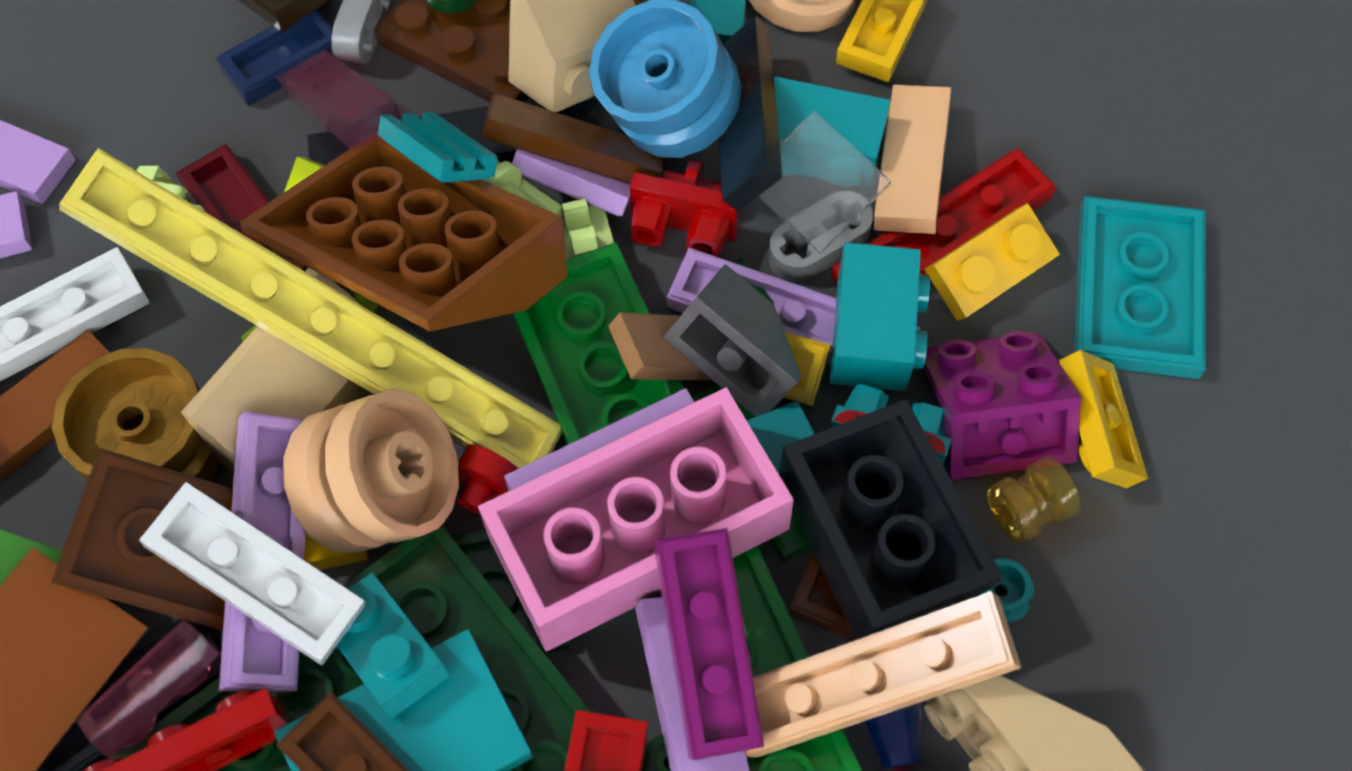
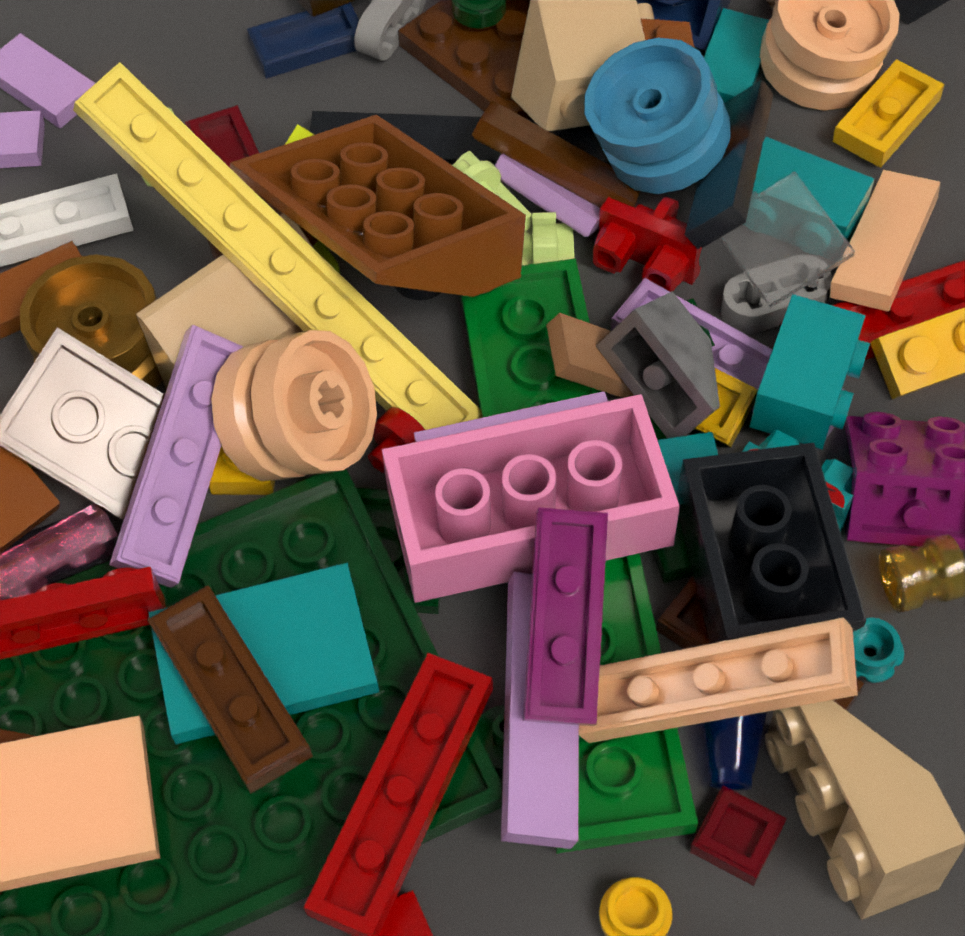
camera: 15 degrees right, 5 degrees down
white plate [140,482,365,666] -> none
clear pink tile [277,50,401,148] -> none
teal plate [337,572,450,720] -> none
teal tile [378,112,498,183] -> none

